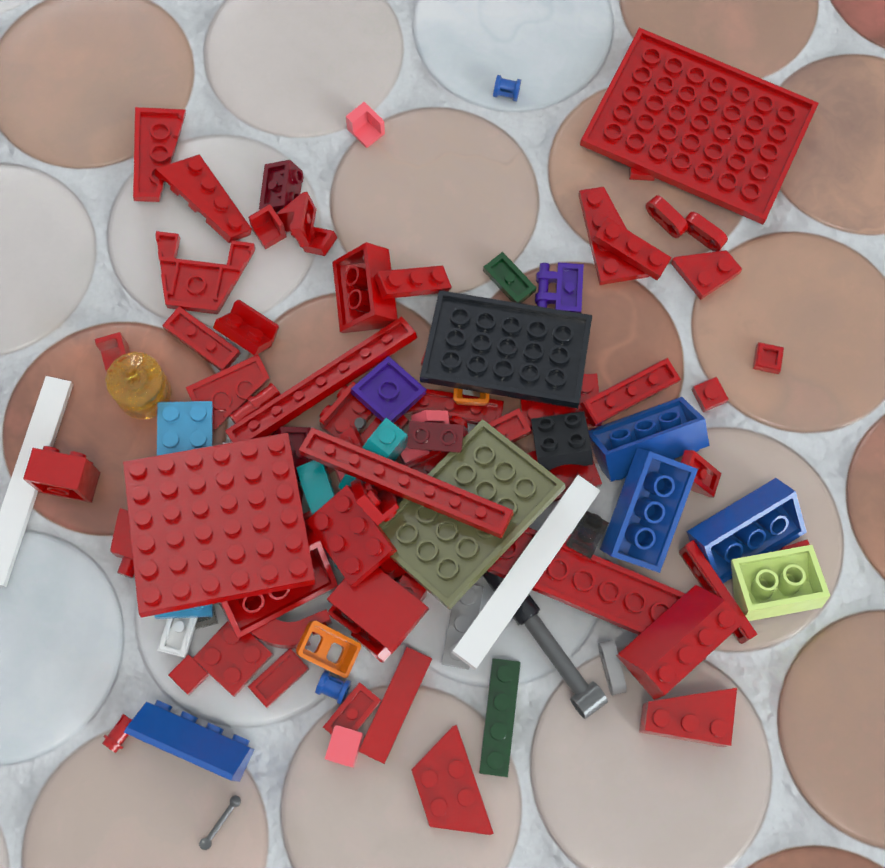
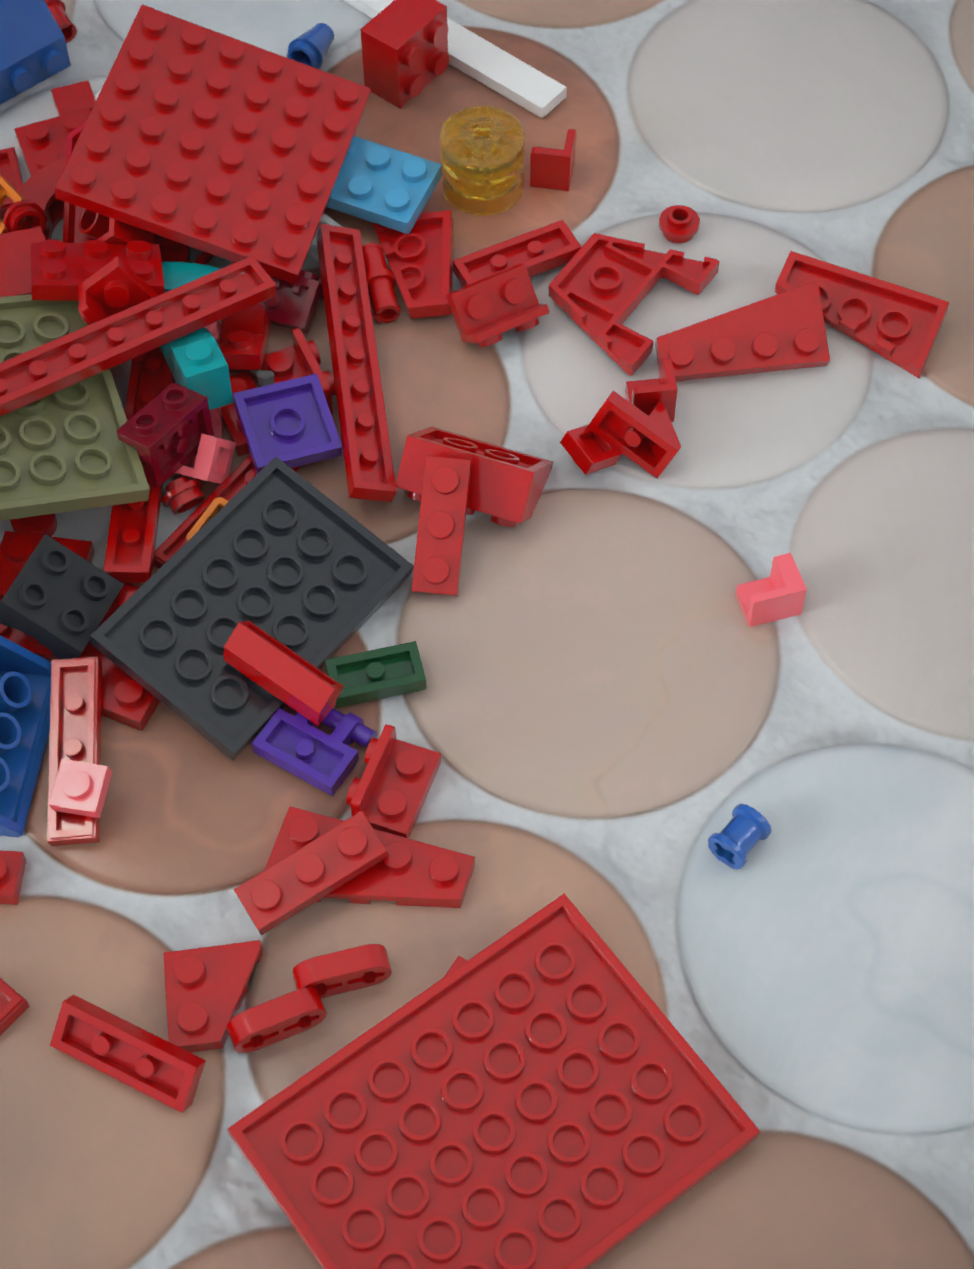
camera: 120 degrees right, 15 degrees down
dark red bracket [259,160,304,212] -> none
none -> red plate [3,200,46,233]
none -> plate [48,759,112,818]
none -> red plate [50,994,206,1113]
none -> red piece [224,621,344,726]
none -> blue cone [287,23,334,69]
none -> red bracket [346,724,441,839]
none -> red plate [659,205,700,243]

